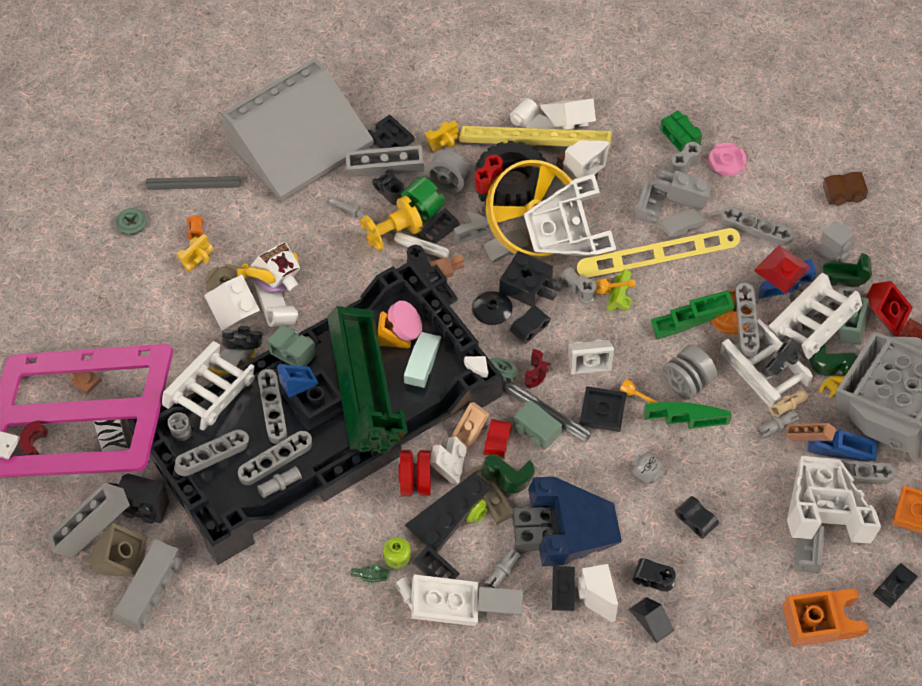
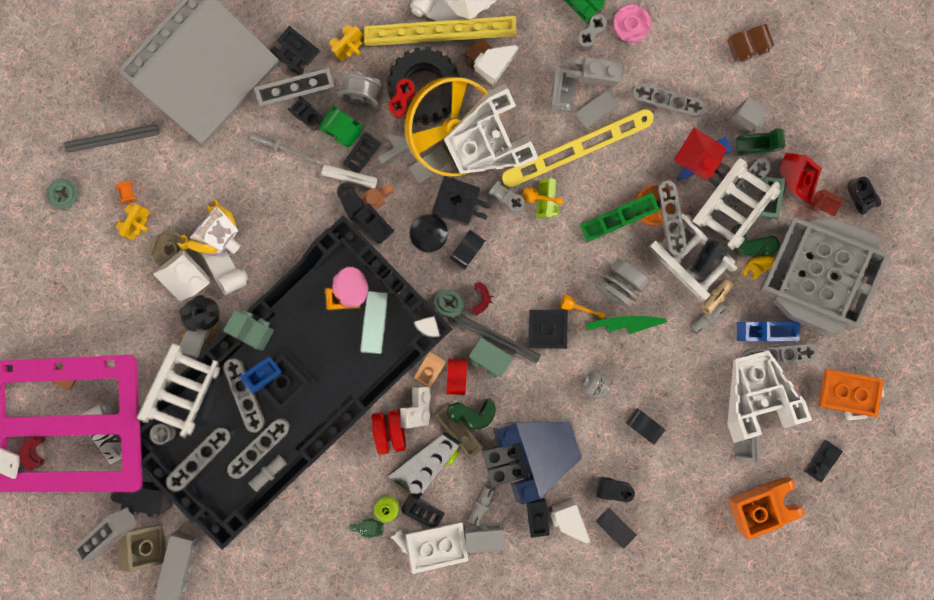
camera: 15 degrees left, 30 degrees up
dark green brick [327,306,408,453] -> none
yellow piece [359,196,422,251] -> none
white slope [568,340,614,375] -> none
nougat piece [785,423,836,441] -> none

